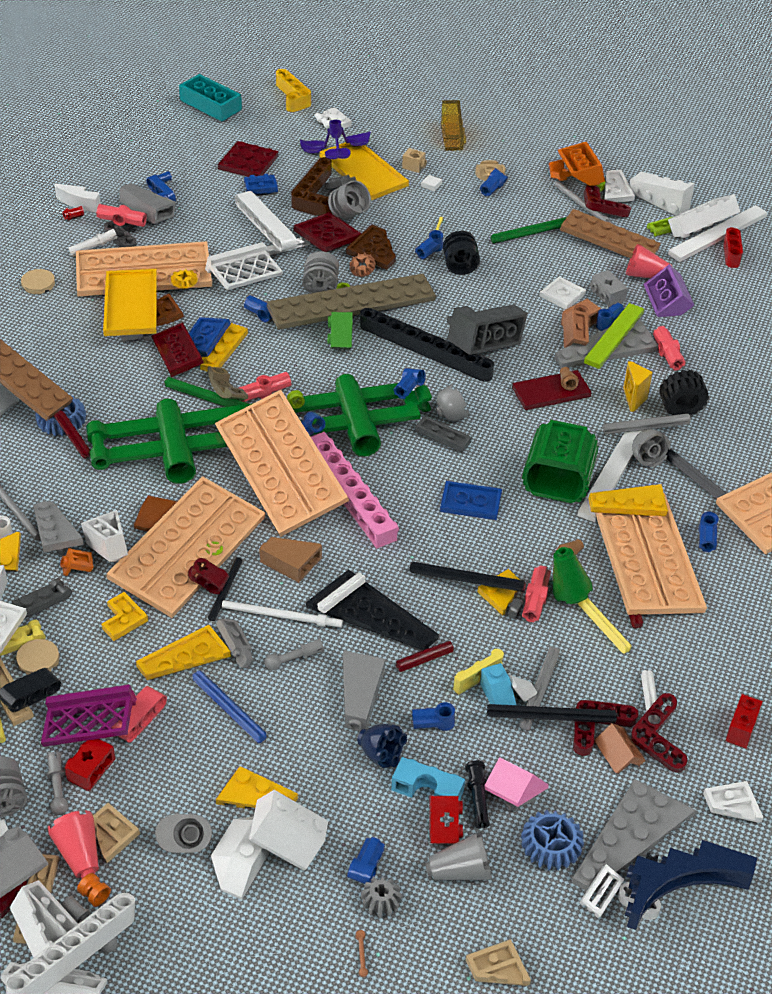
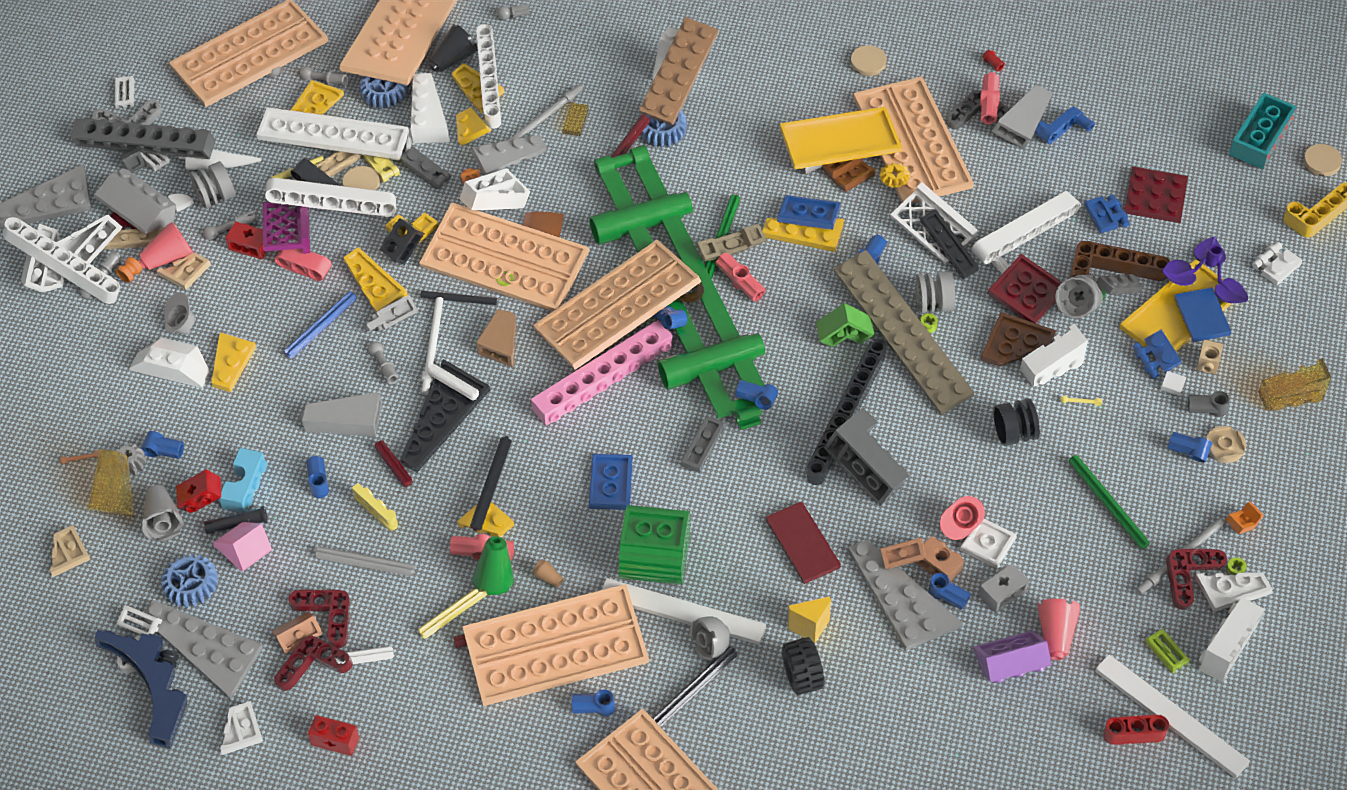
camera: 85 degrees right, 10 degrees up
white slope [54,184,101,213] -> none
white pin [68,229,117,257] -> none
dark red tile [151,322,204,377] -> none
dark red piece [188,558,229,595] -> none
white slope [249,790,328,871] -> none
lime bush [287,390,305,409] -> none
nougat gear [349,252,376,277] -> none
dark blue piece [357,724,407,768] -> none
blue piece [415,230,443,260] -> none
light grey cylinder [436,384,470,421] -> none
medium azure slope [480,663,516,705] -> none
black axle [487,704,617,723] -> none
dark grey tile [508,598,523,619] -> none
white slope [509,675,537,702] -> none
orange slope [558,141,605,186] -> none
medium nougat plate [560,209,661,258] -> none
medium nougat cone [560,367,579,390] -> none
lime tile [584,303,644,369] -> none
yellow wing [588,484,668,517] -> none
light grey axle [603,414,691,434] -> none
coral piece [653,326,685,371] -> none
white wedge [668,194,740,239] -> none
none -> clear yellow wedge [88,449,135,518]
none -> white beam [265,178,396,217]
none -> black brick [379,218,425,265]
none -> clear yellow tile [562,102,589,136]
none -> black tile [920,209,979,279]
none -> coral piece [940,496,985,540]
none -> white wedge [1020,324,1088,387]
none -> blue plate [1132,329,1182,379]
none -> blue tile [1174,287,1231,342]
none -> dark grey piece [1188,391,1230,417]
none -> tan tile [1304,144,1342,176]

